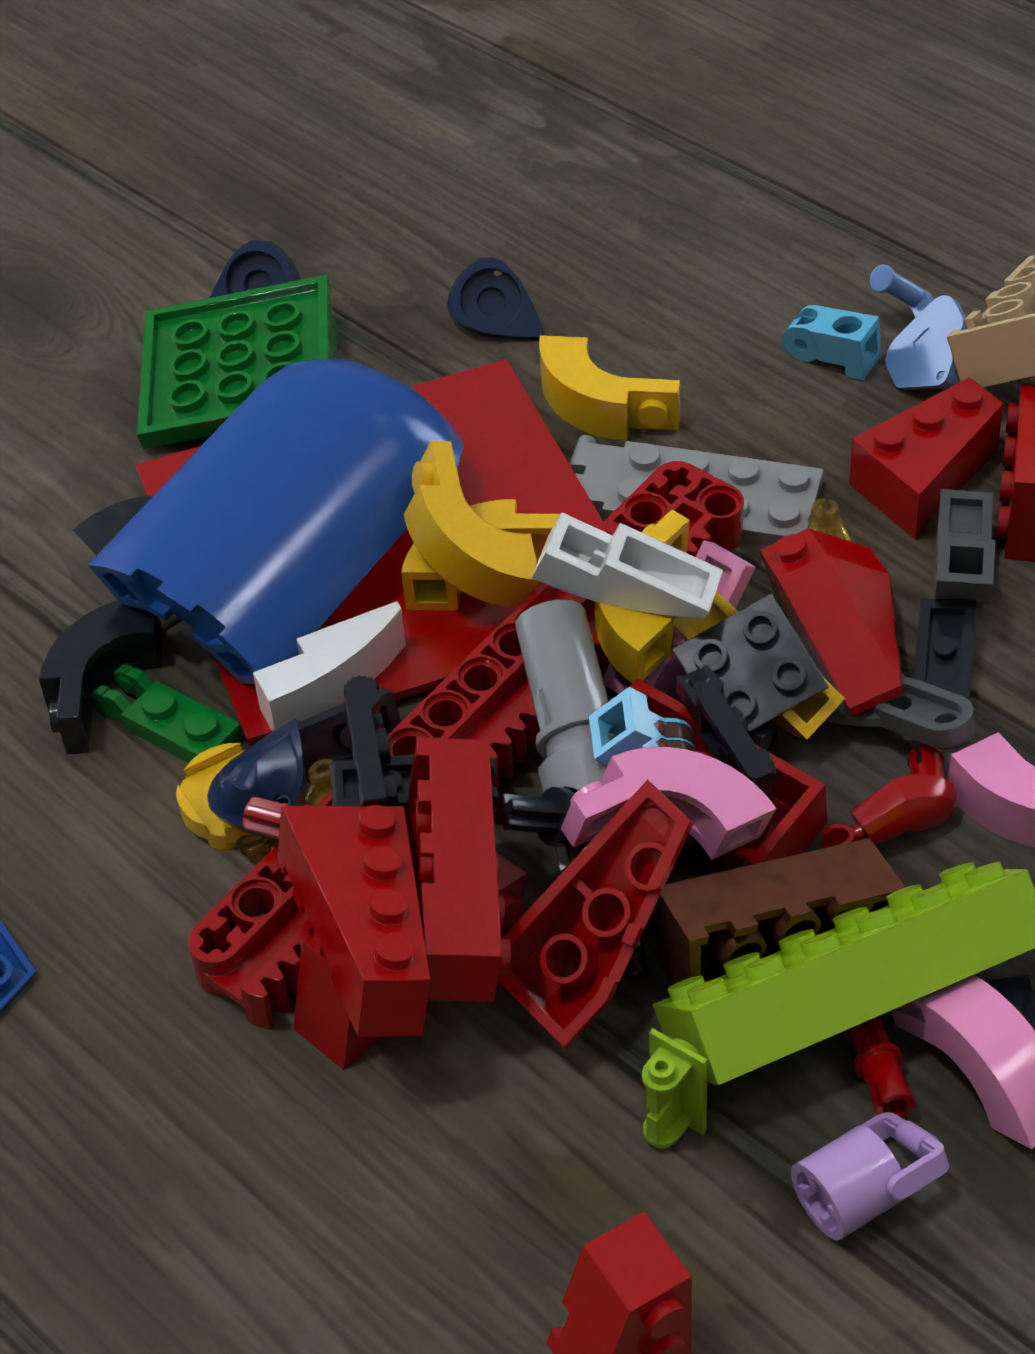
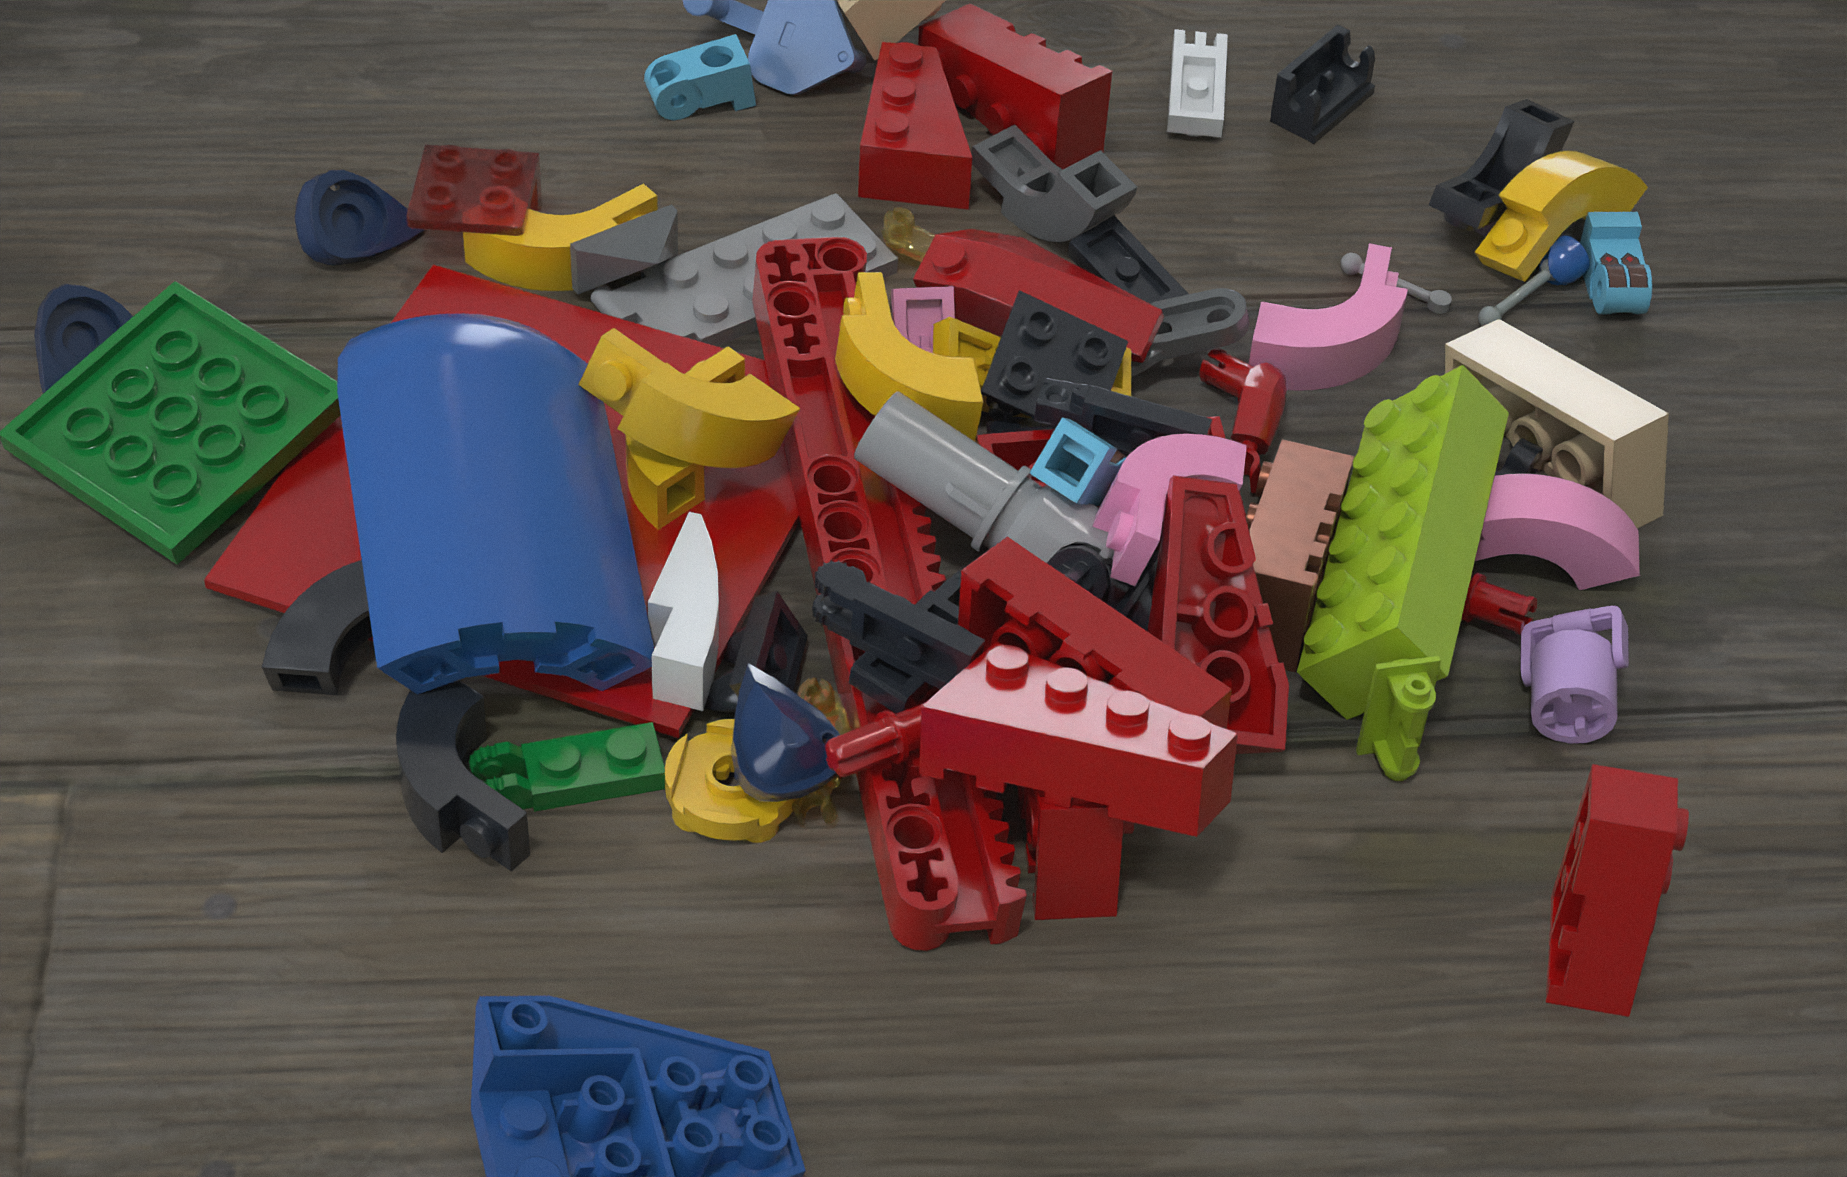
camera: 55 degrees left, 0 degrees up
white slope [532,512,723,618] -> none
none -> clear red bracket [406,144,542,236]
none -> dark grey slope [570,204,678,294]

